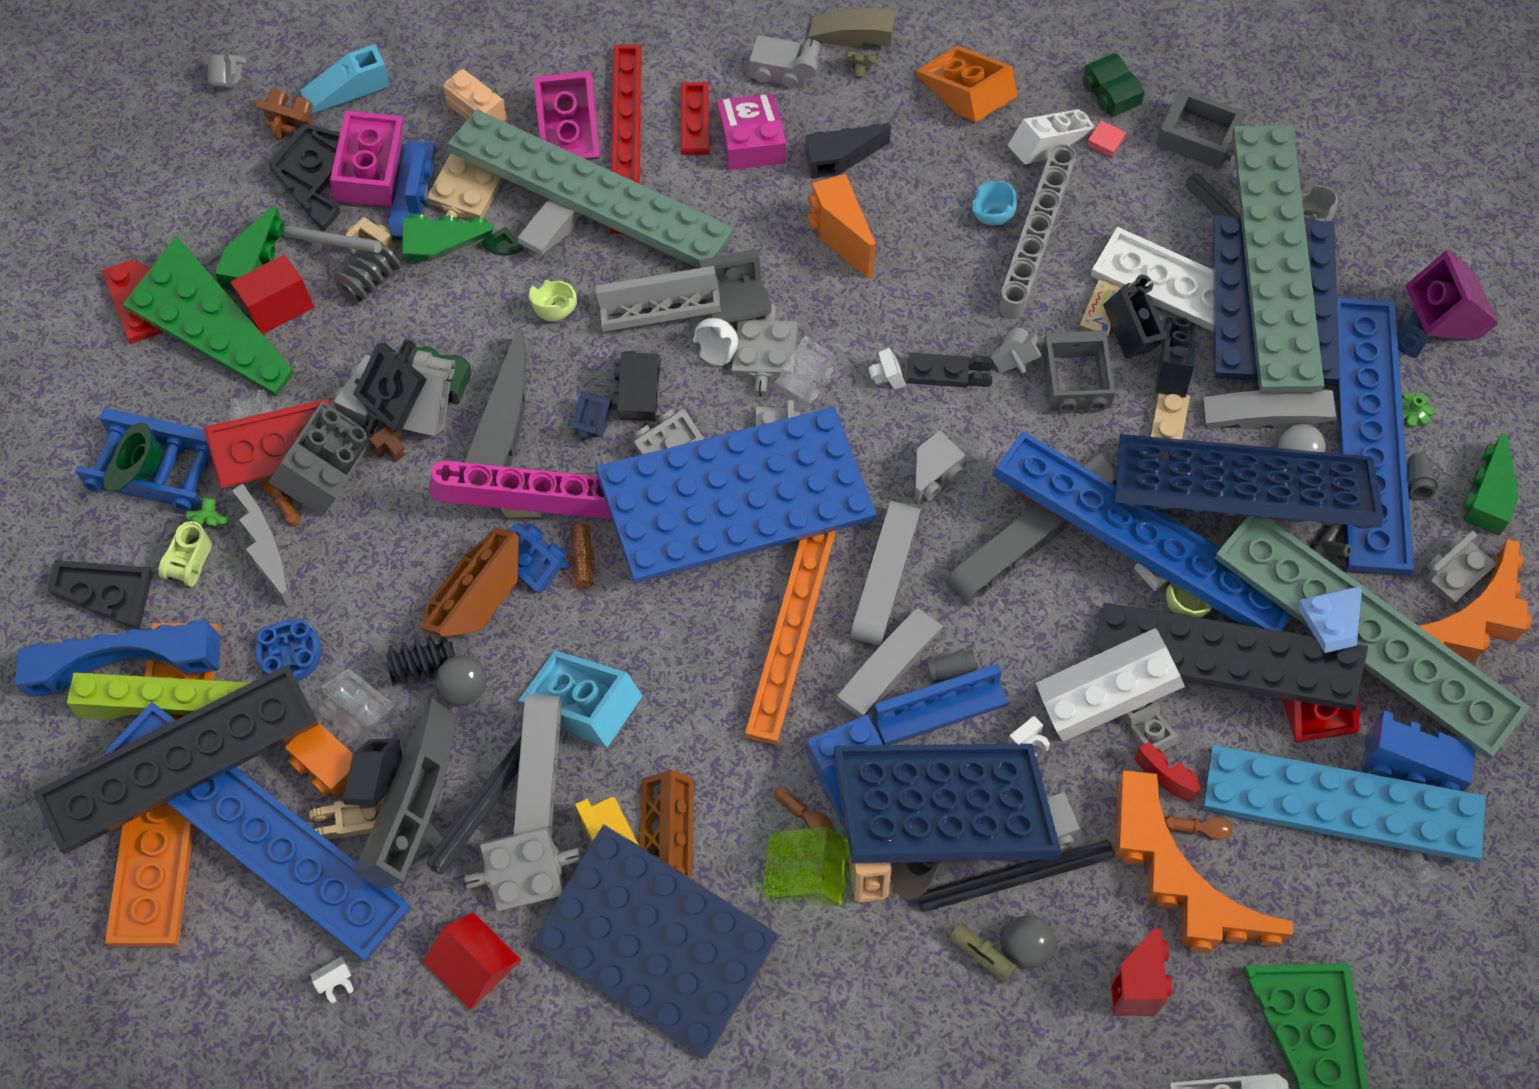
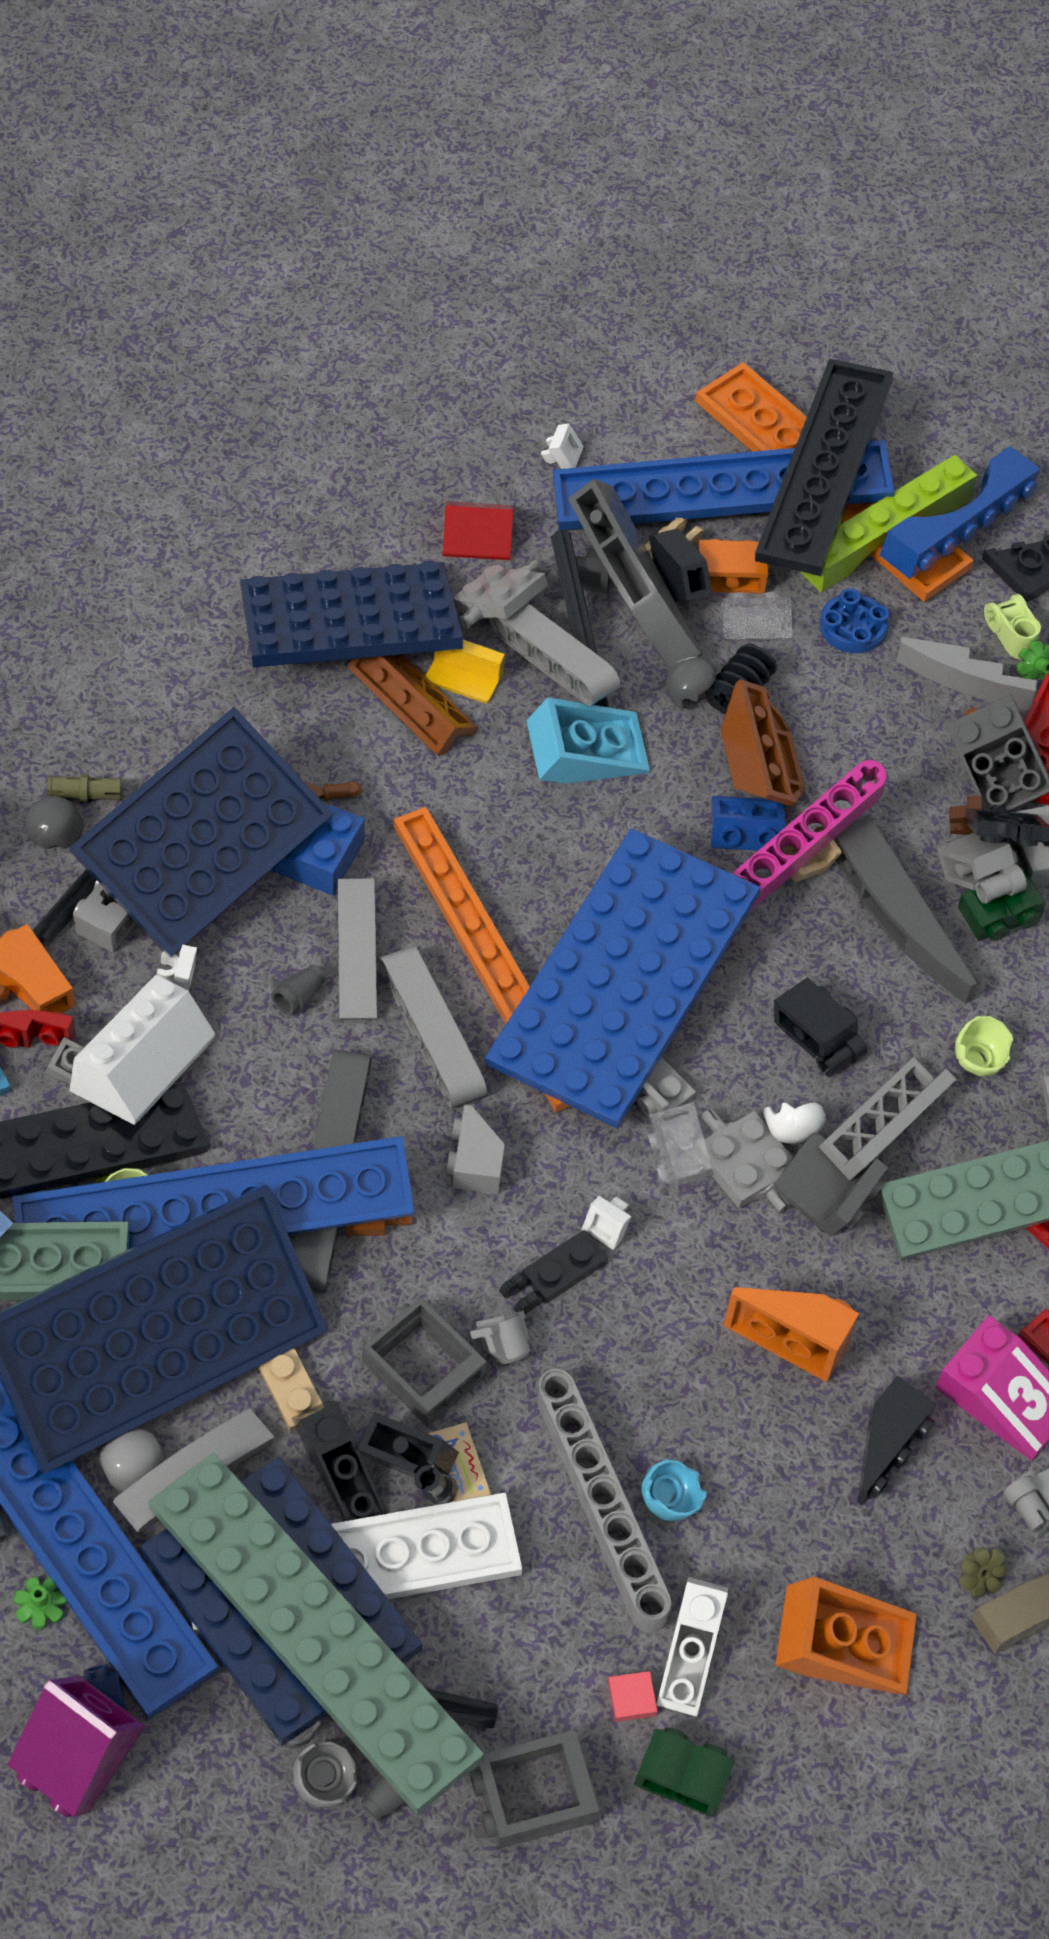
camera: 135 degrees right, 5 degrees down
dark blue bracket [568,392,612,439] -> none
clear orange pin [569,523,595,589] -> none
light grey bracket [628,408,704,455] -> none
clear neon green bracket [763,827,849,906] -> none
blue fence [873,663,1008,745] -> none

